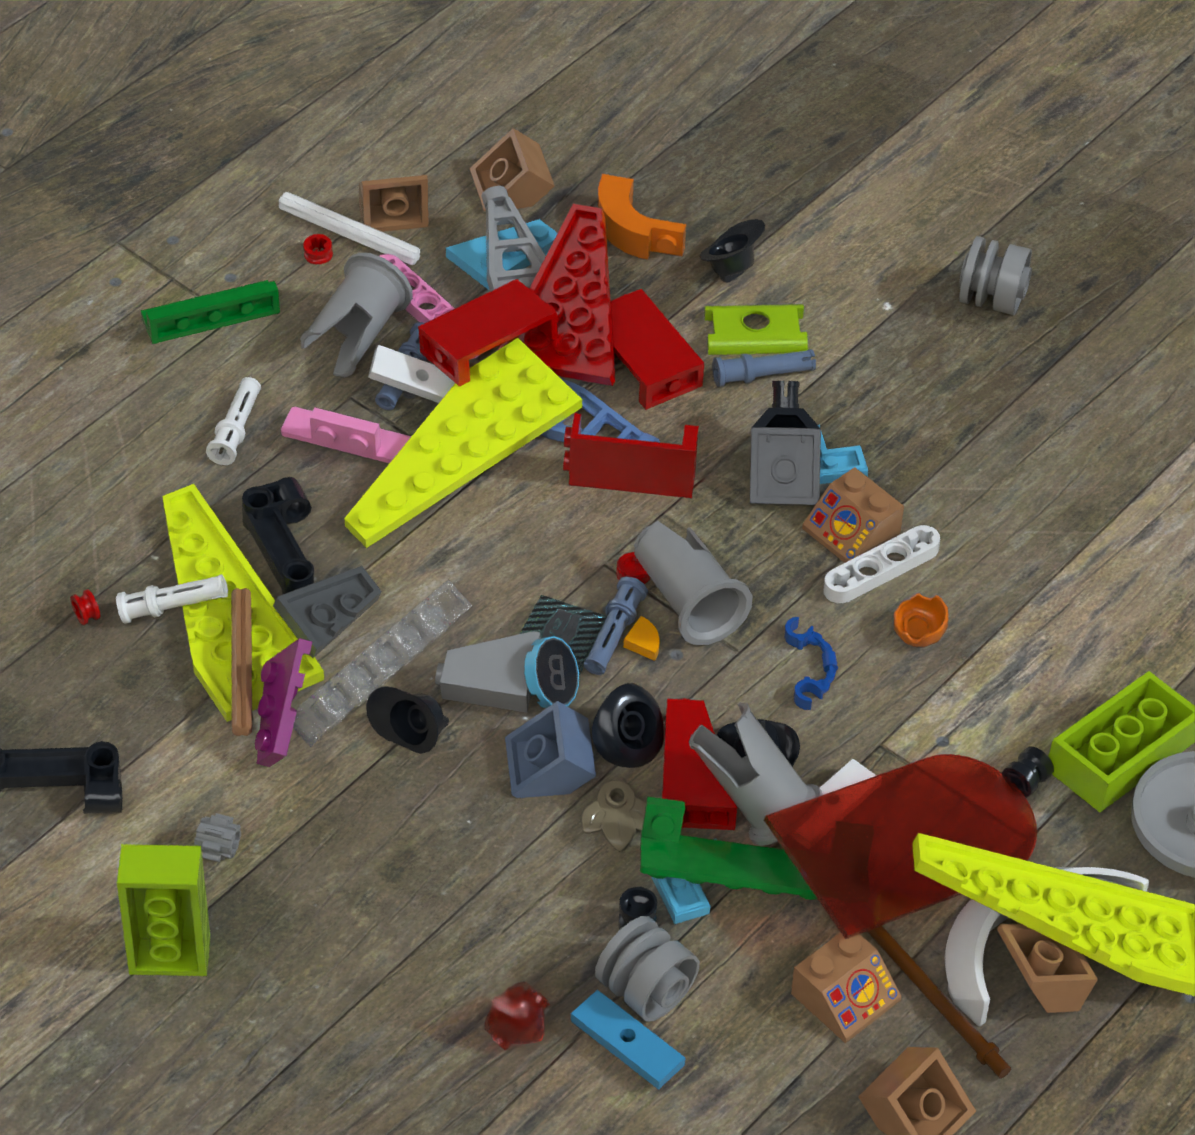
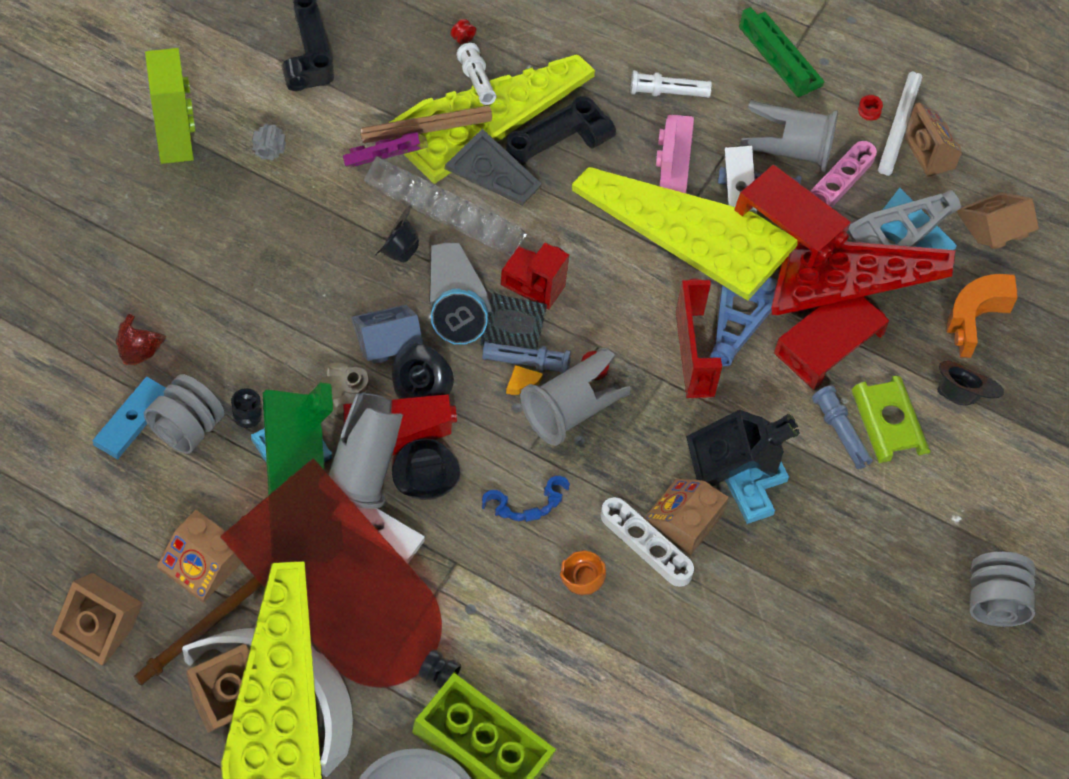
camera: 75 degrees right, 10 degrees up
none -> red brick [501,242,569,310]

